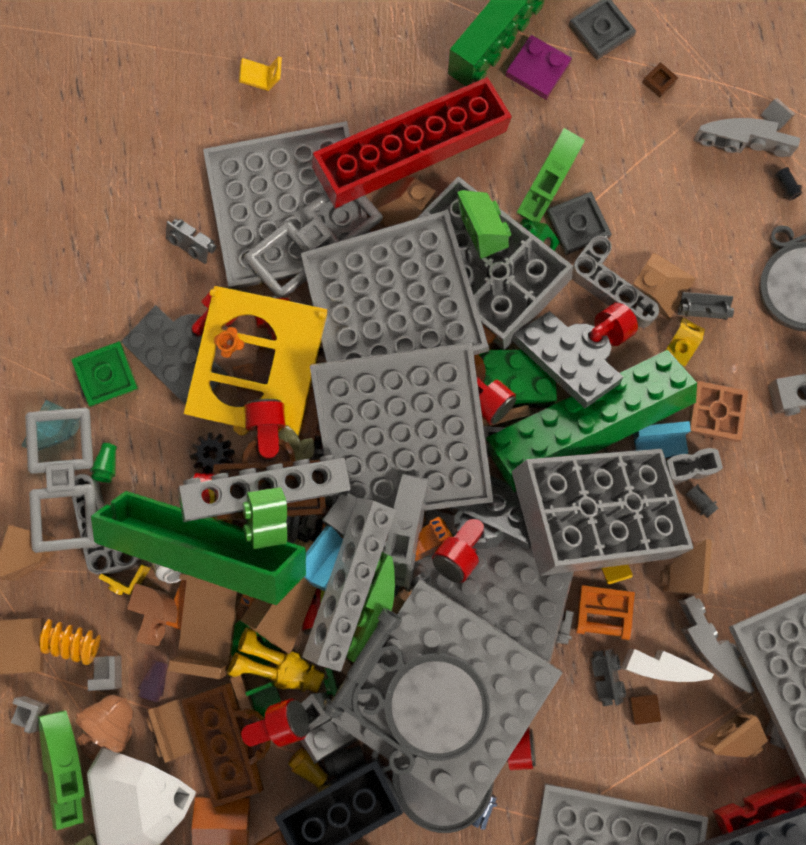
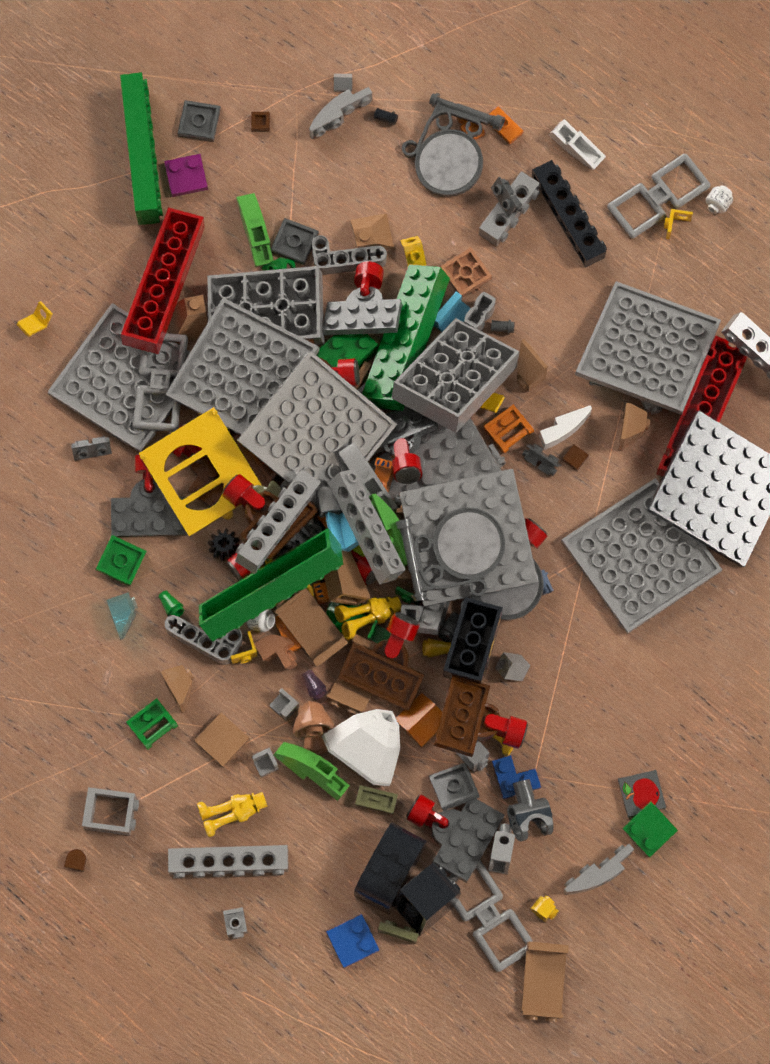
camera: 45 degrees left, 5 degrees down
light grey bar [25,408,97,553] -> none
light orange piece [39,619,101,665] -> none
orange plate [214,327,245,358] -> none
bright green brick [242,487,287,549] -> none
bright green slope [457,190,511,259] -> none
dark grey hinge [678,292,734,320] -> none
light grey slope [678,595,754,693] -> none

